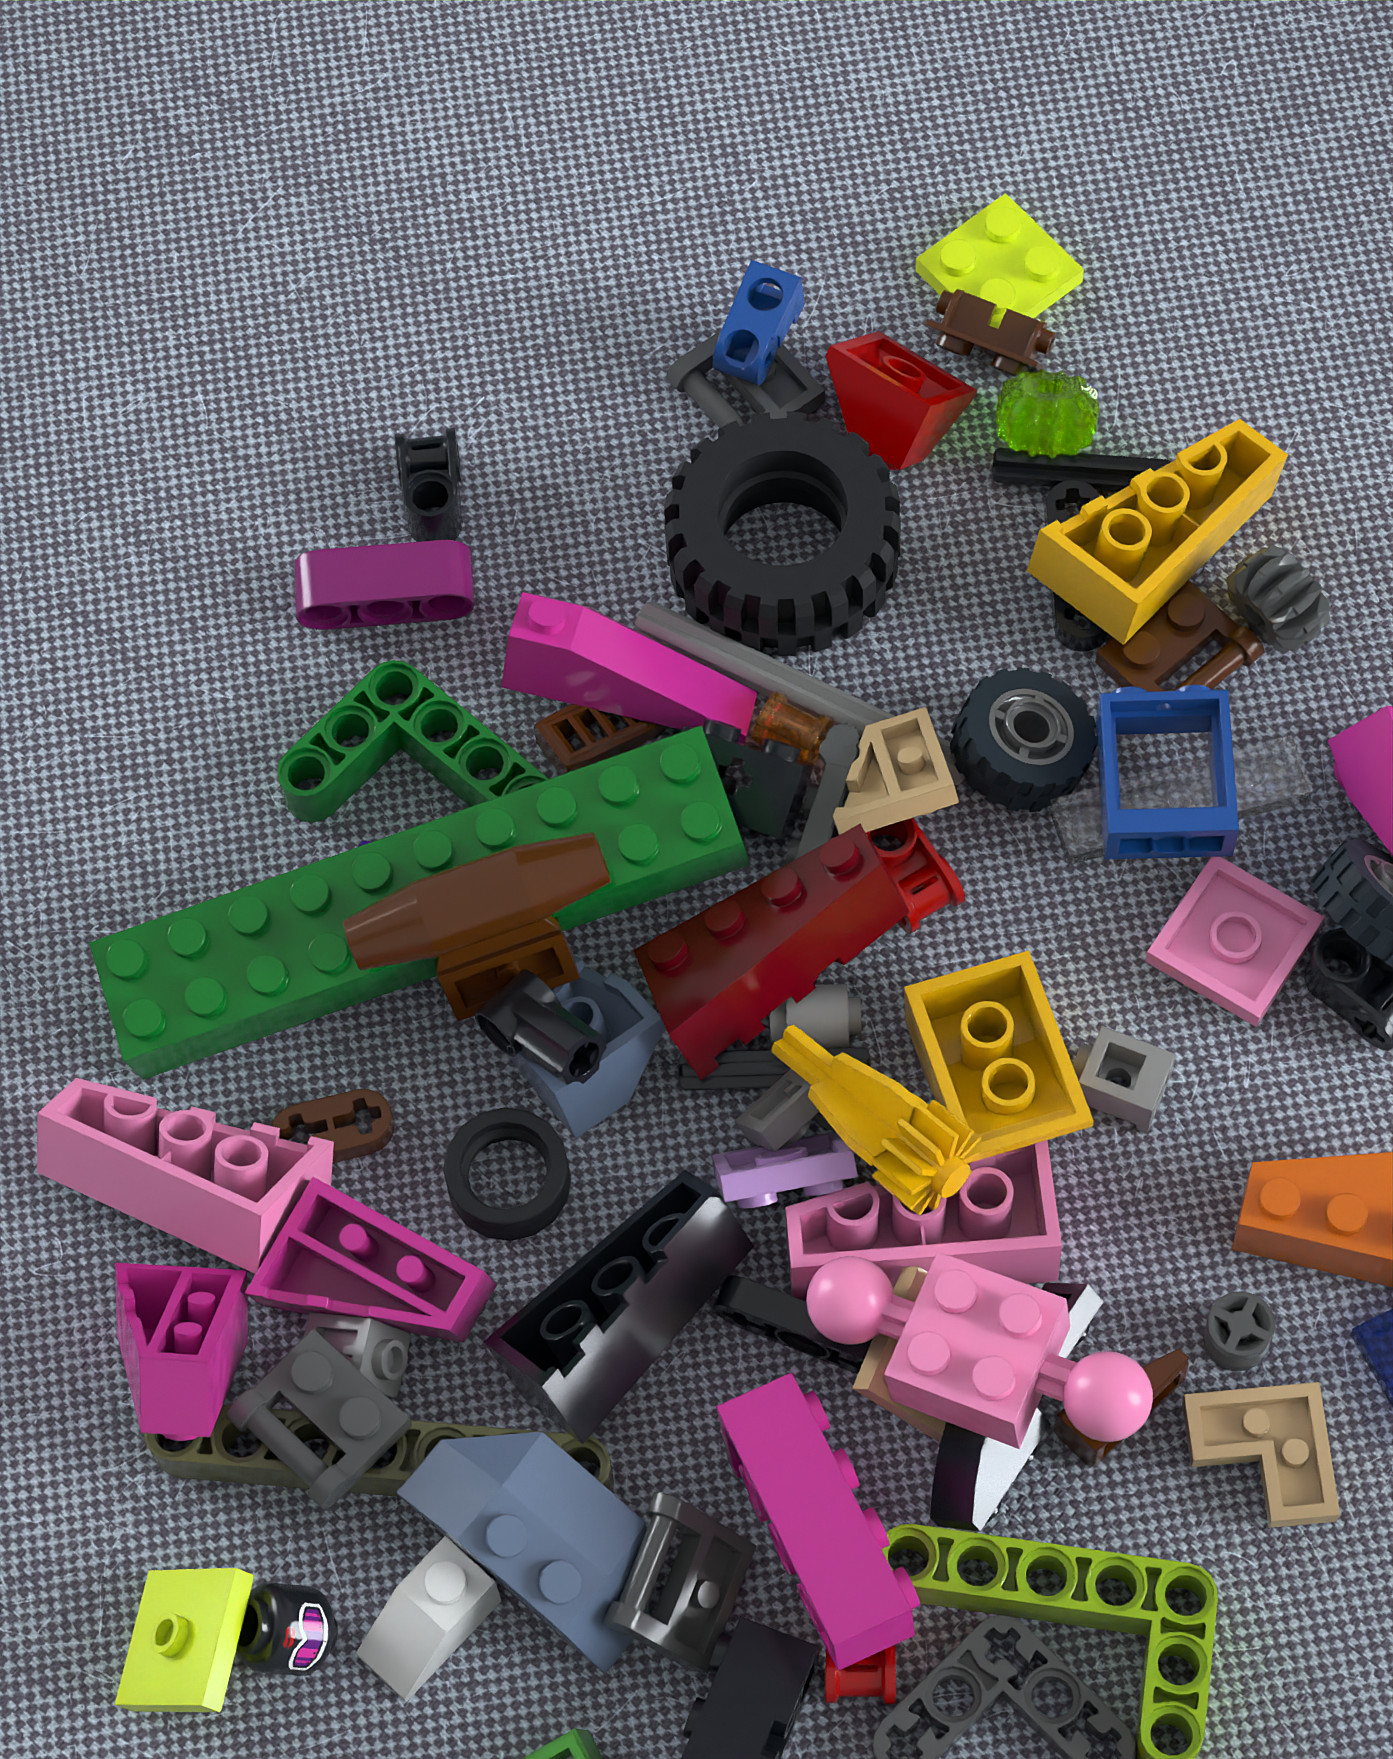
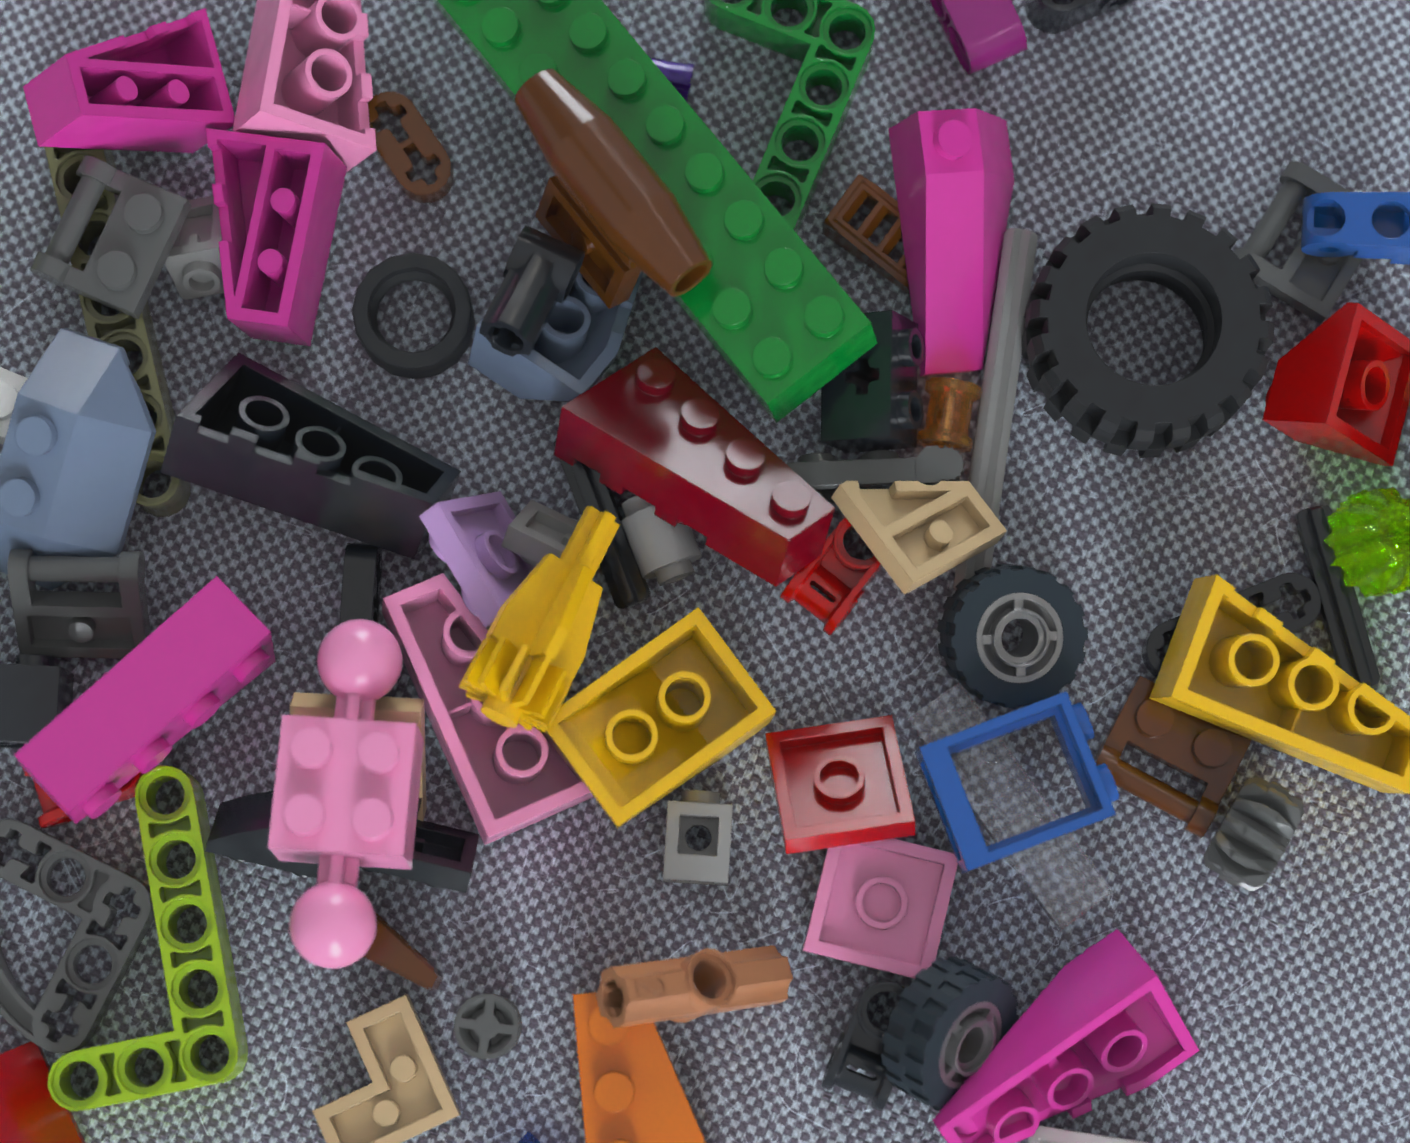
camera: 65 degrees right, 15 degrees up
none -> nougat piece [596,945,793,1029]
none -> plate [765,715,915,854]

